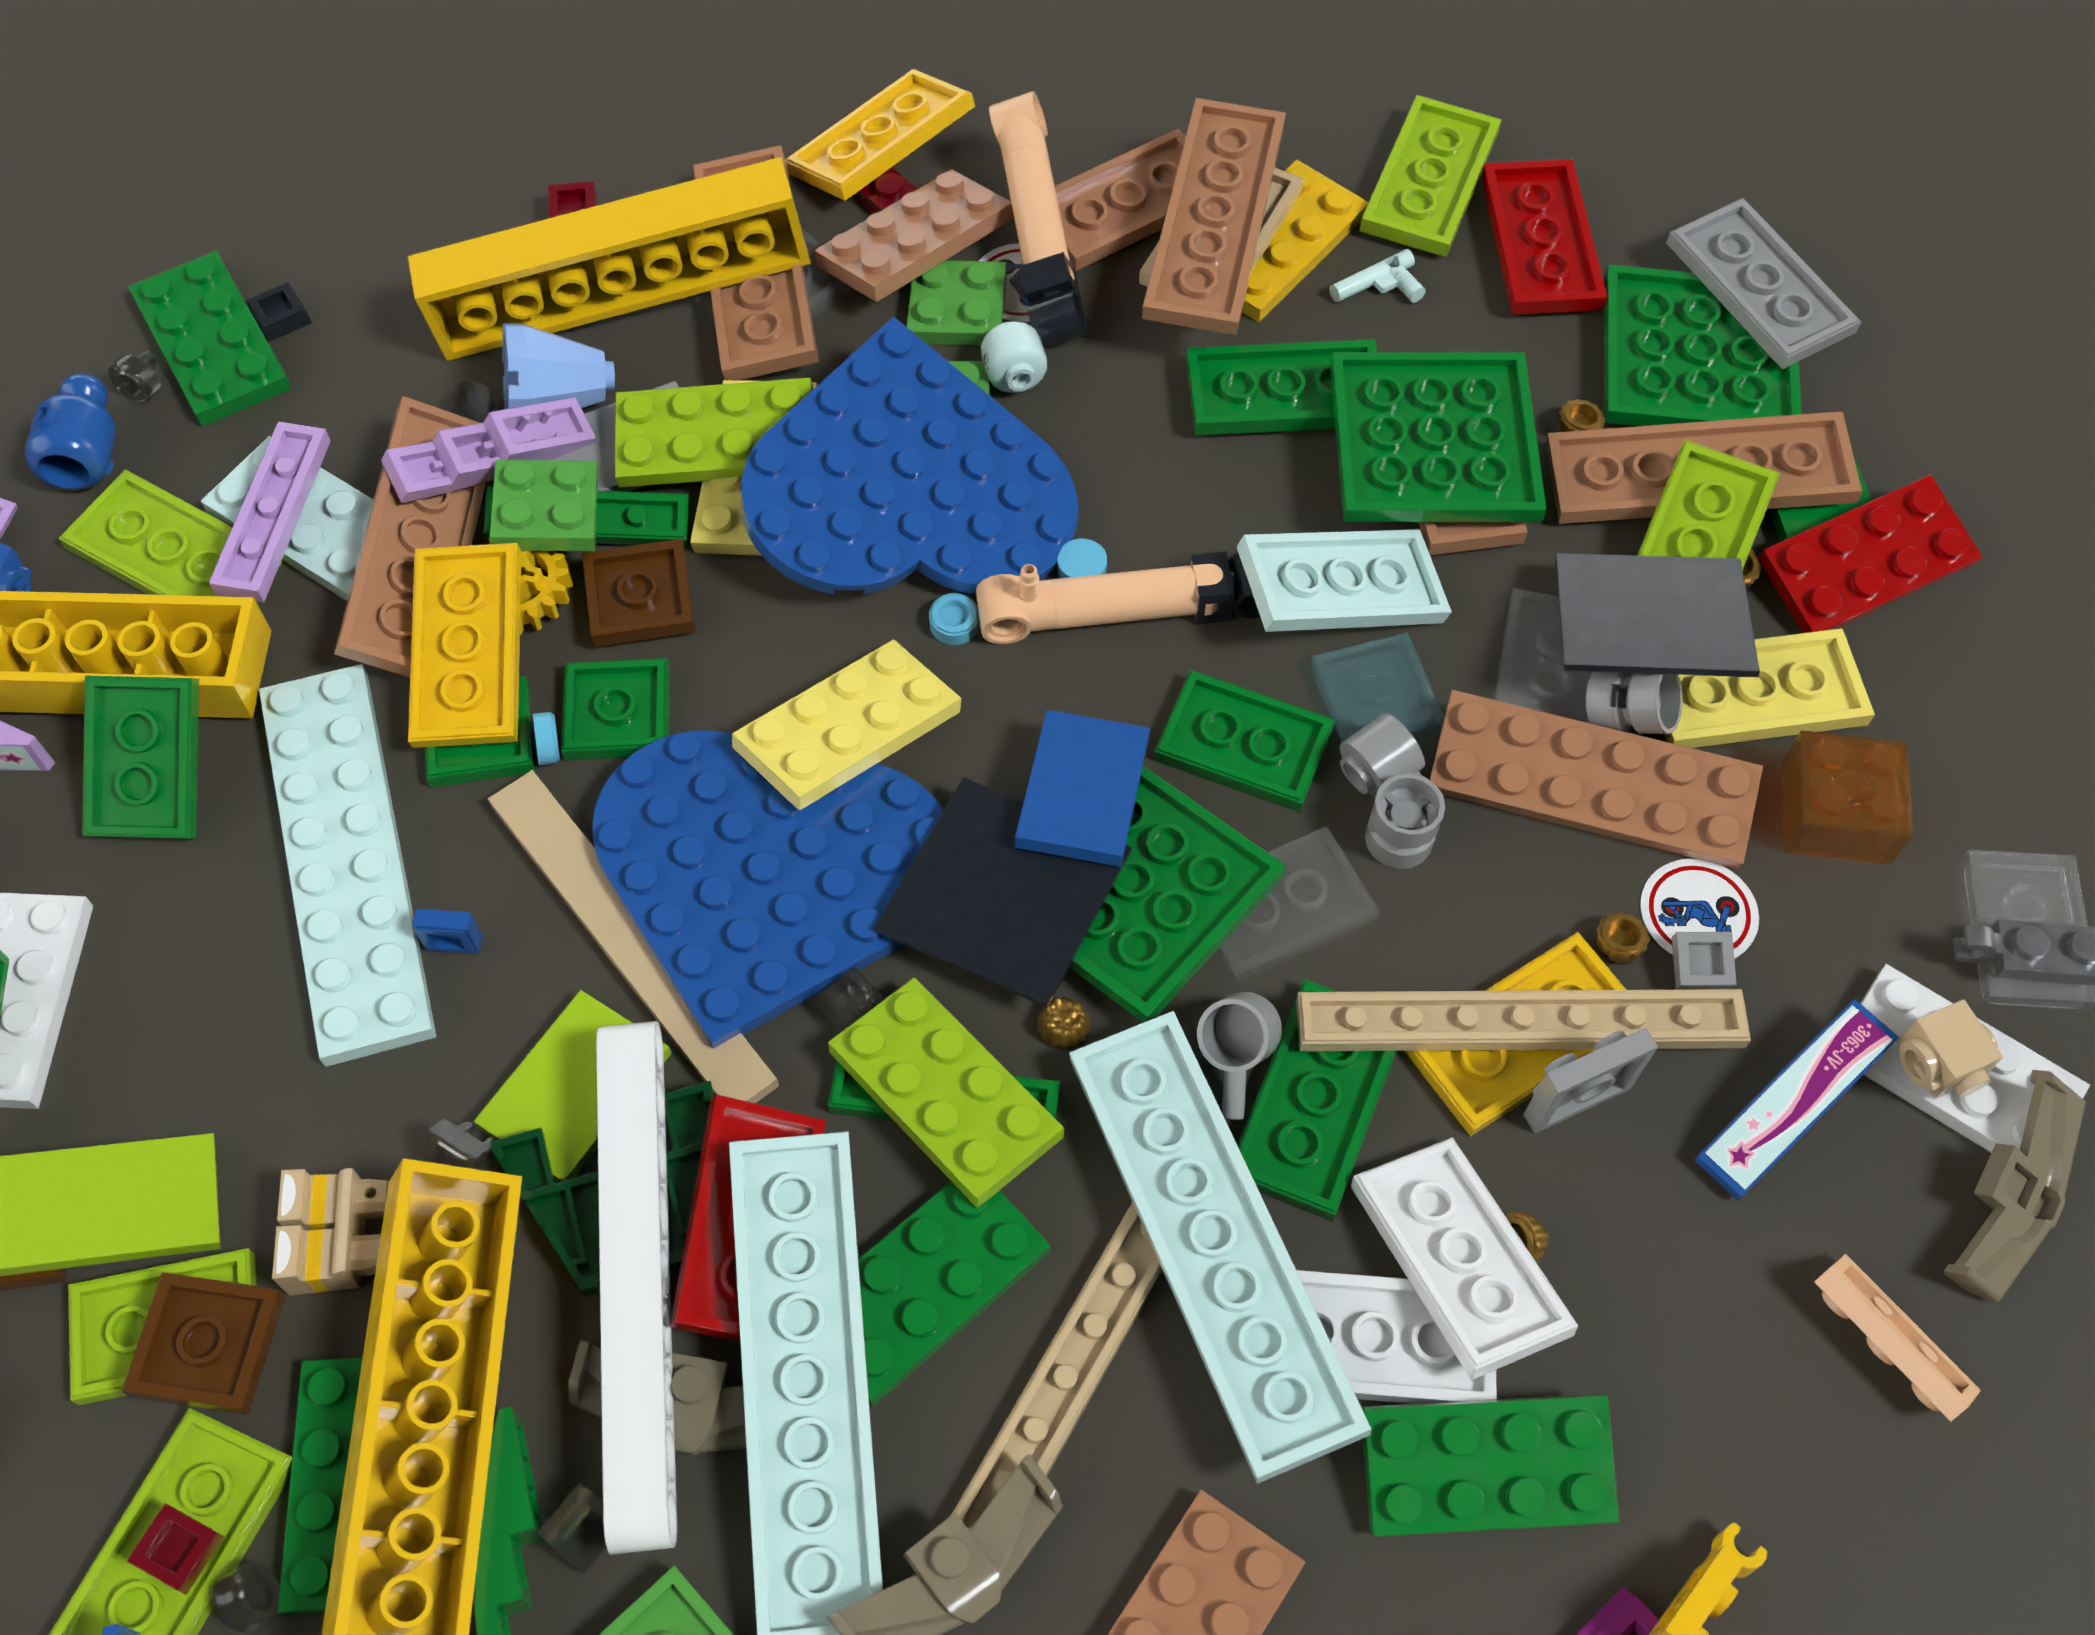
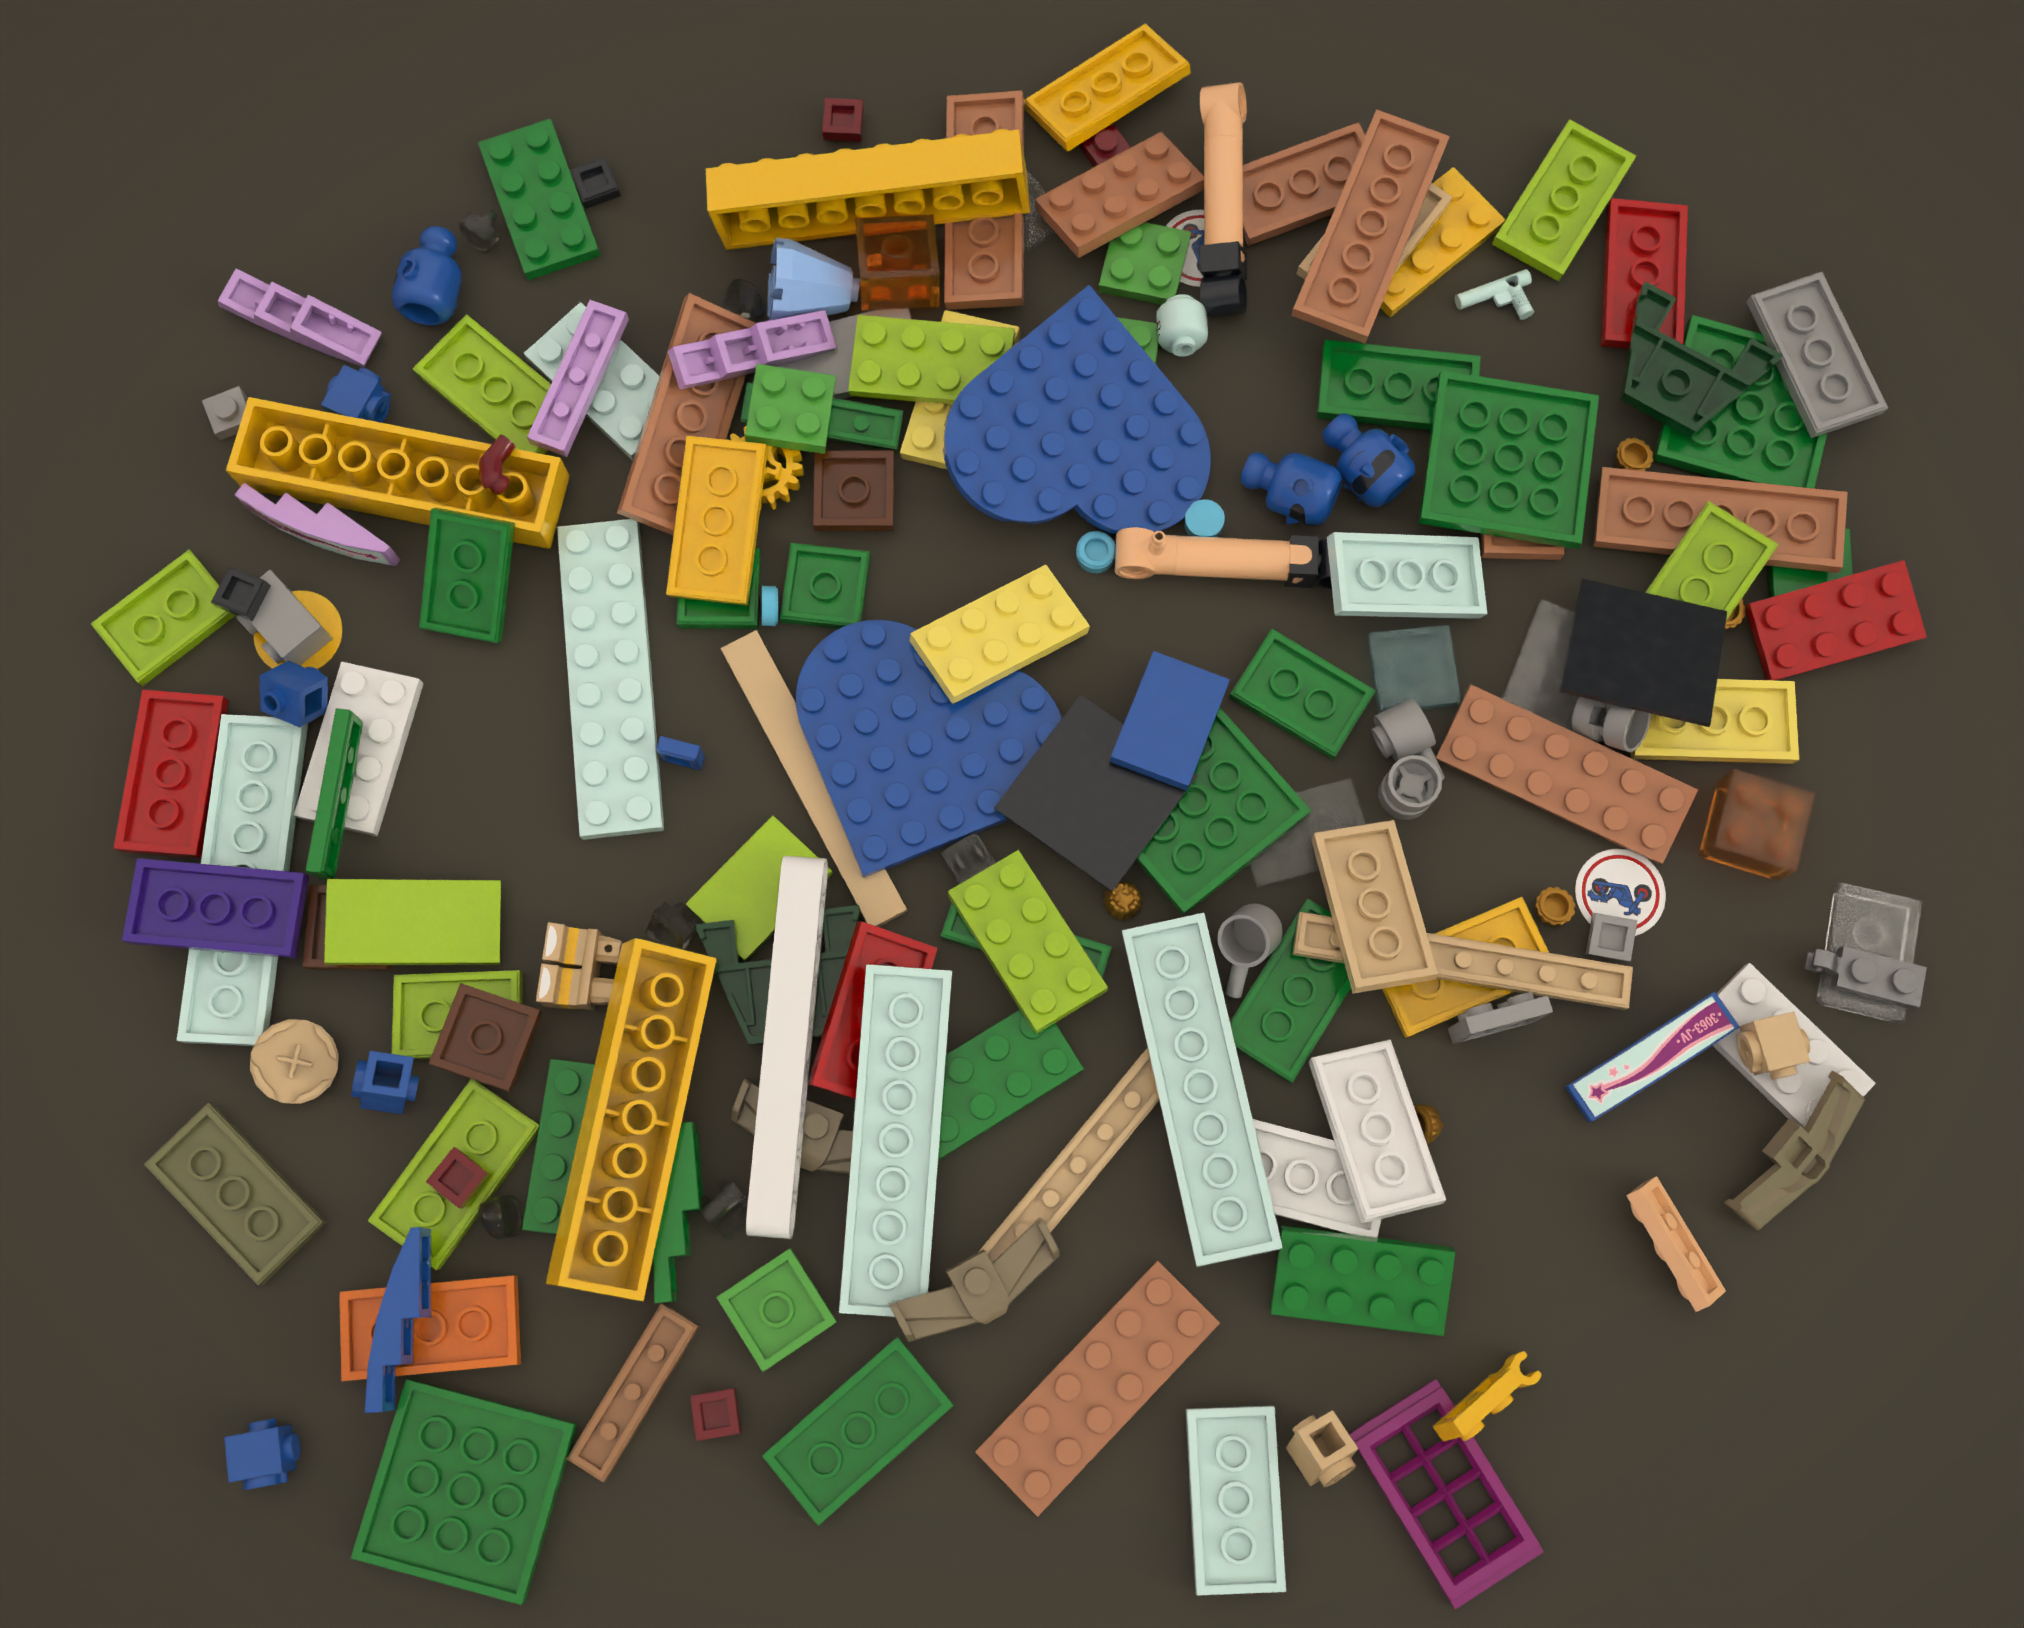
camera: 10 degrees right, 15 degrees up
none -> blue brick [351,1051,419,1114]
none -> dark red arm [478,434,516,495]
none -> clear orange brick [855,214,940,311]
none -> blue piece [1240,452,1342,526]
none -> tan plate [1311,820,1438,994]
none -> blue piece [1322,413,1416,508]
none -> dark green wing [1620,281,1783,438]

